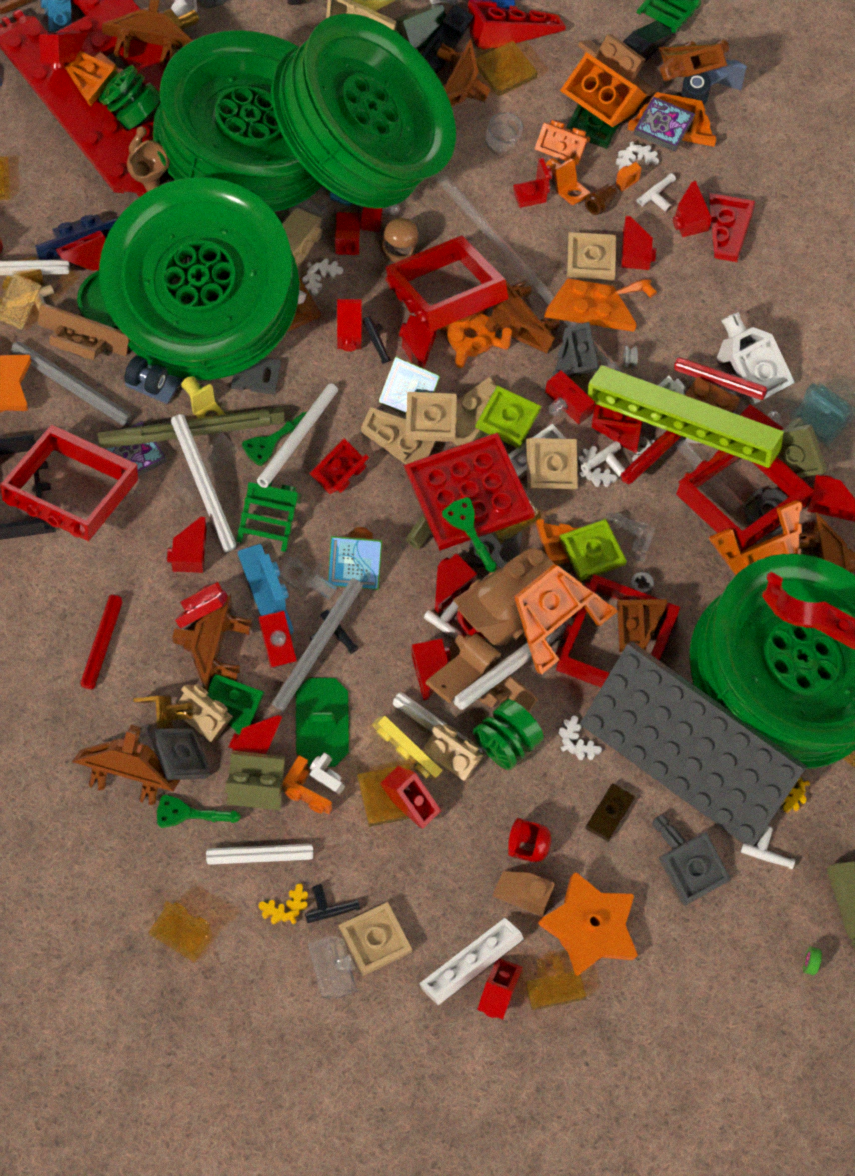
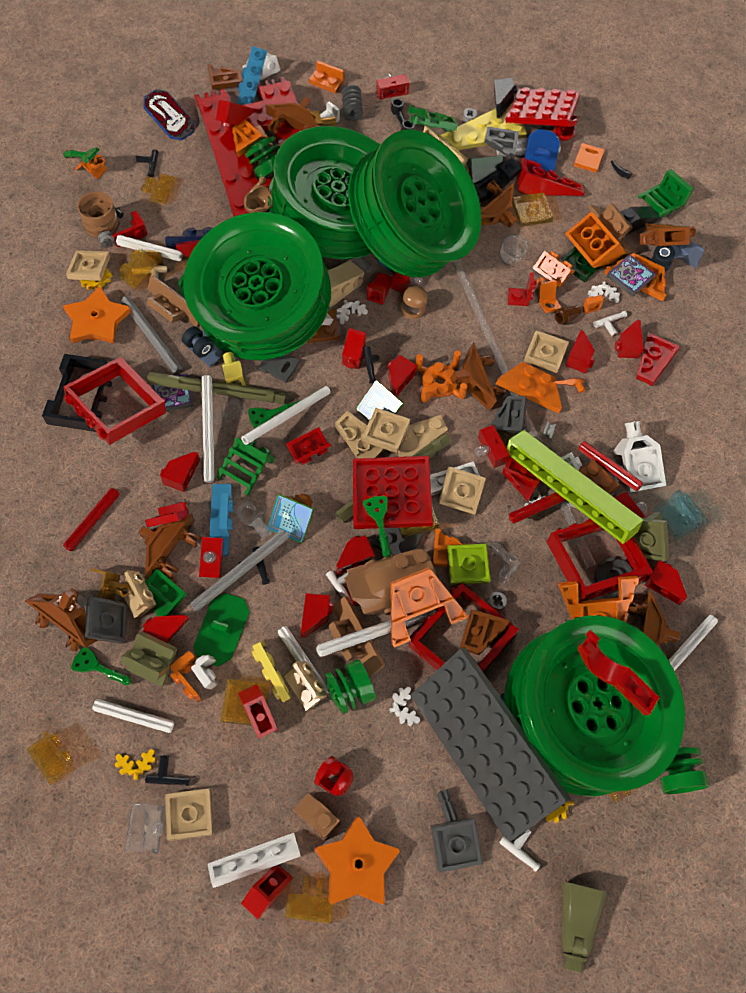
camera: 20 degrees right, 0 degrees up
red window [385,235,509,332] -> none
medium nougat door [425,634,501,703] -> none
lime tile [475,385,542,449] -> none
white animal [578,446,617,487] -> none
white piece [581,441,625,477] -> none
dark brown plate [585,783,635,842] -> none
bright green tile [803,946,822,975] -> none

